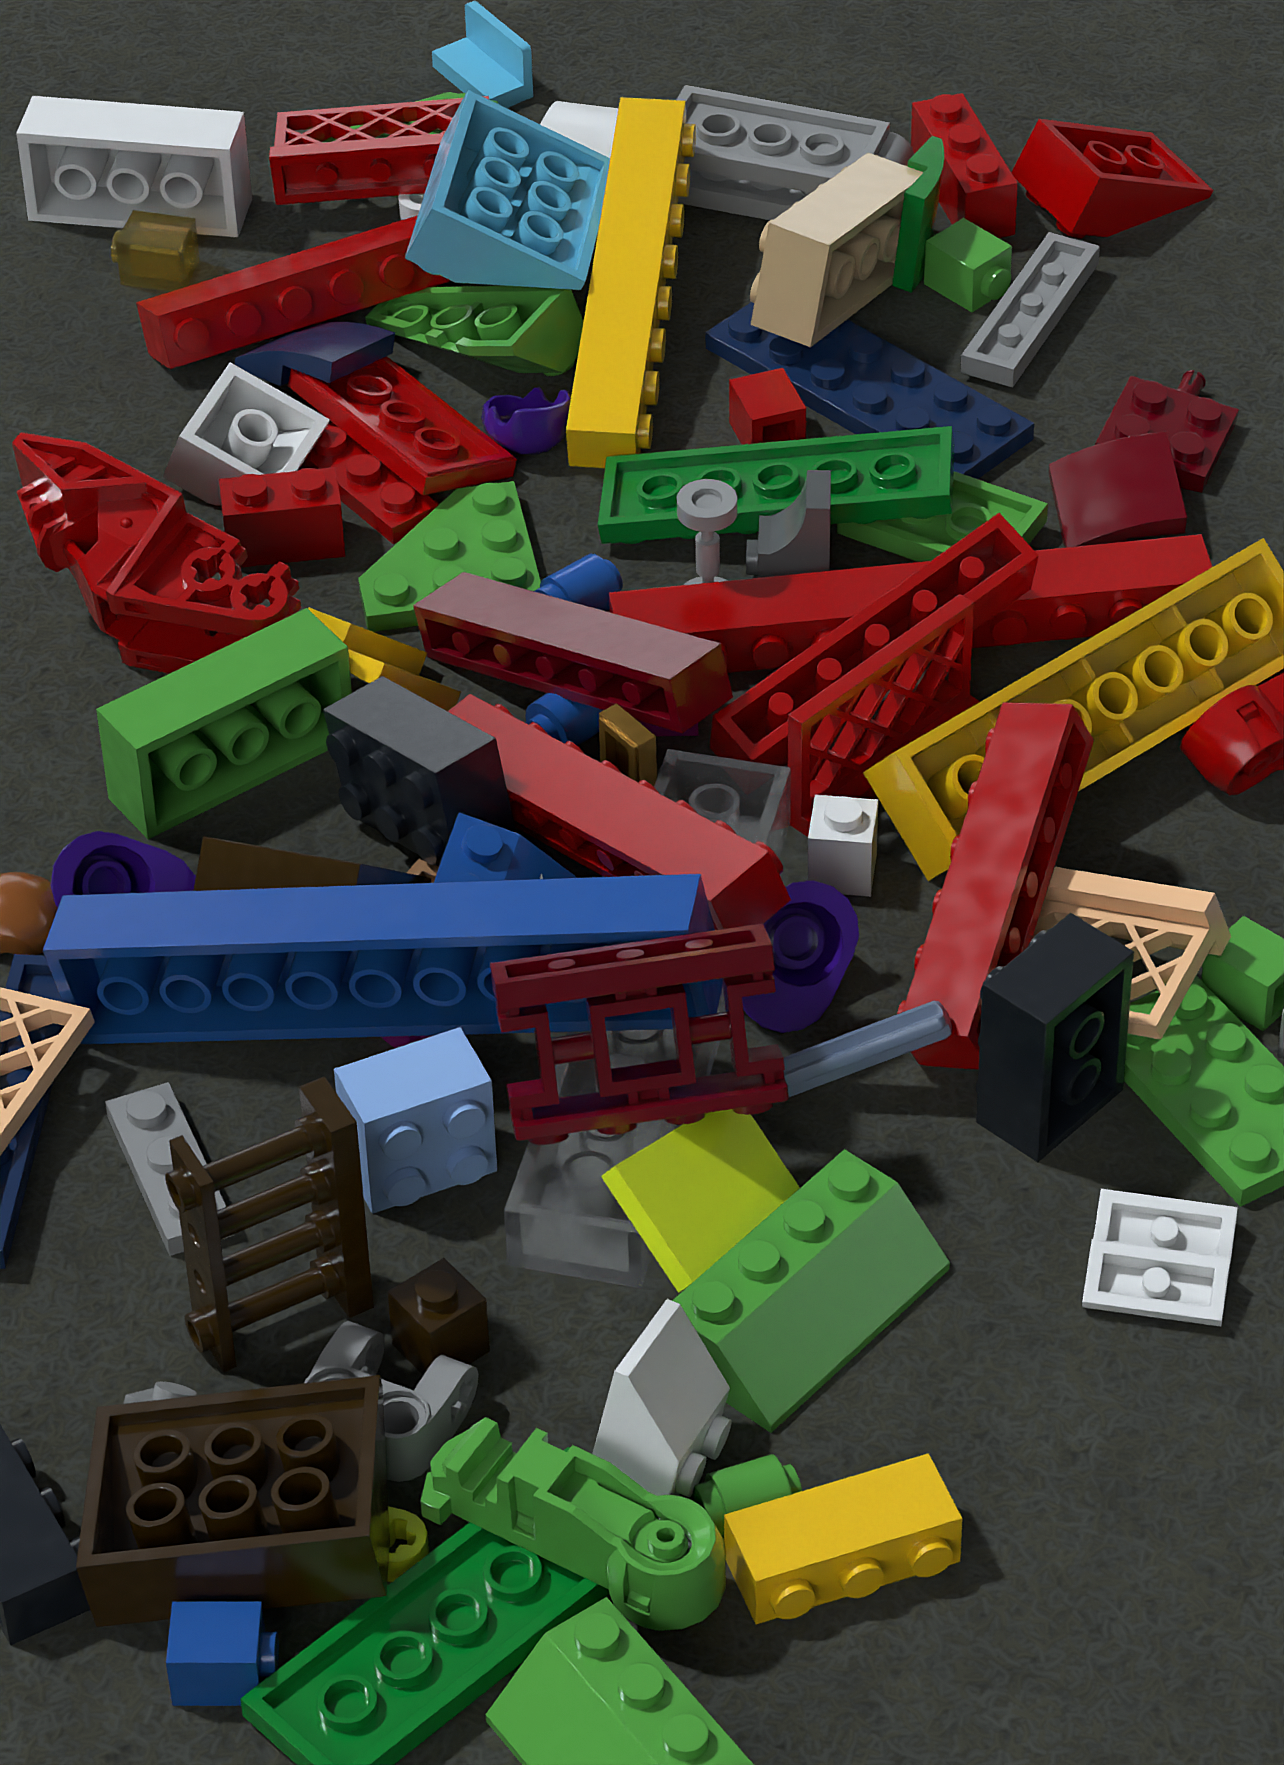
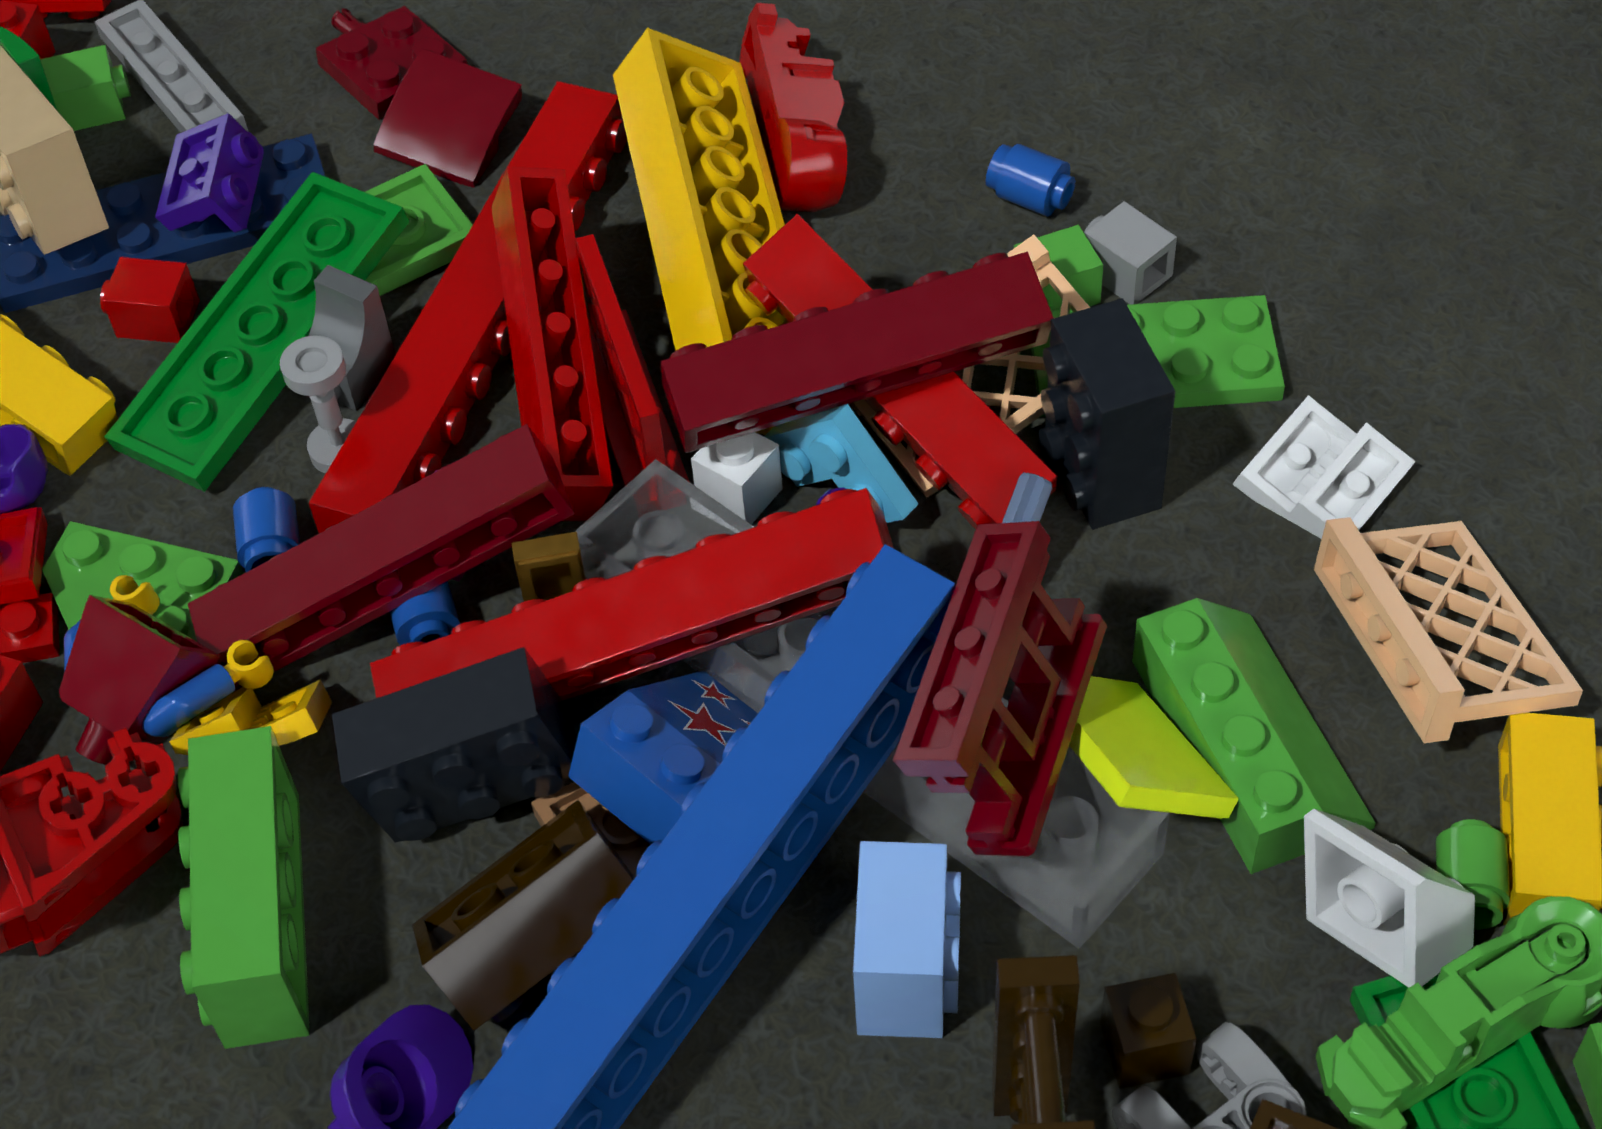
camera: 60 degrees left, 10 degrees up
none -> dark red torso [59,575,274,765]
none -> dark purple bracket [155,113,264,233]
none -> dark red brick [661,251,1054,453]
none -> medium azure plate [764,404,918,523]
none -> light nougat fence [1314,517,1583,744]

